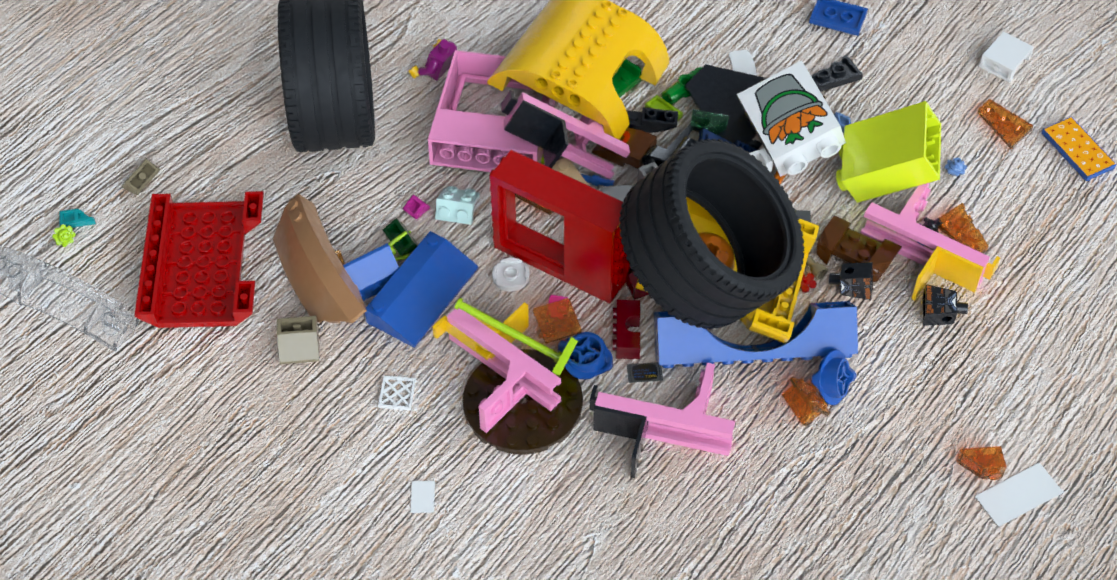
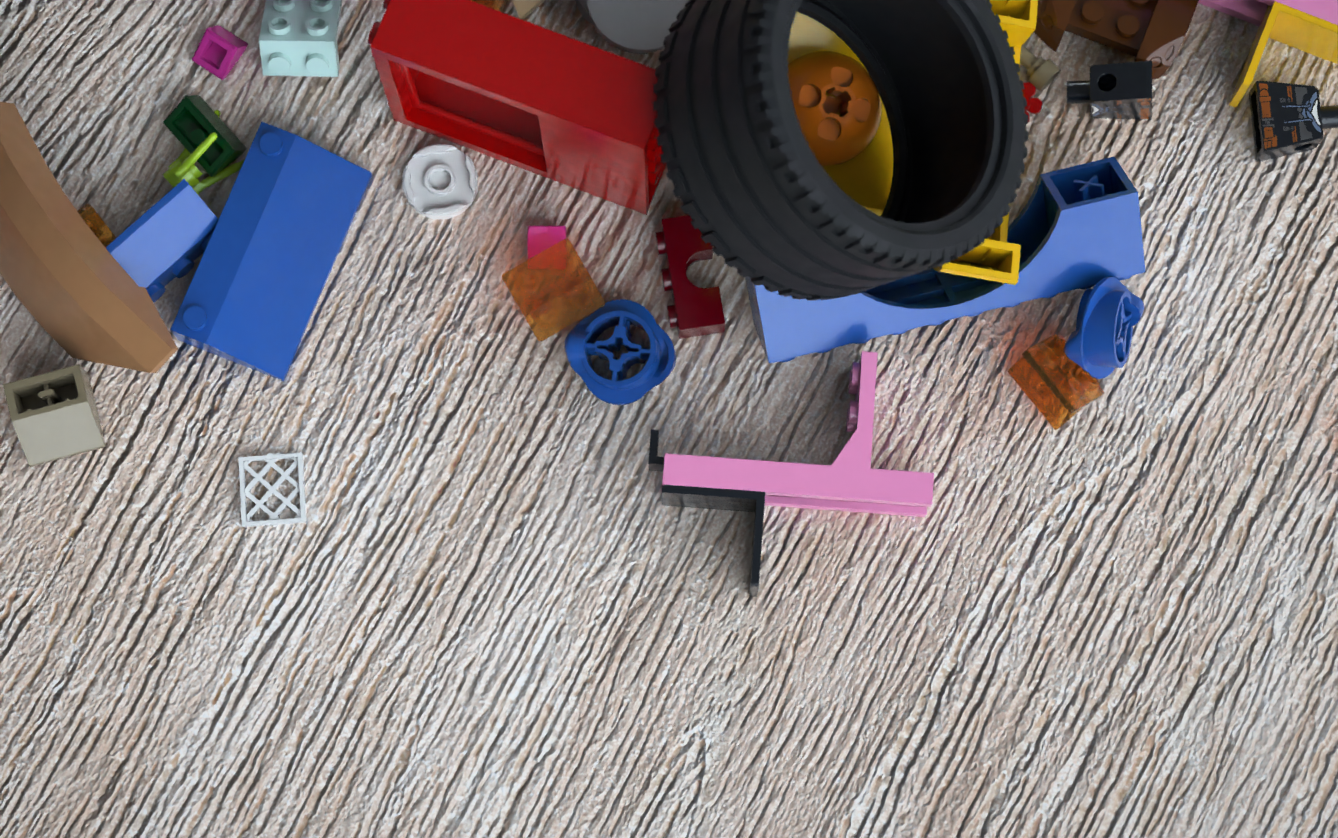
camera: 10 degrees left, 25 degrees up
white sticker [410,481,435,513] -> none
bright pink piece [433,302,561,433] -> none
lime tile [454,298,578,377] -> none
dark brown plate [463,349,583,455] -> none
sticker [627,362,663,383] -> none

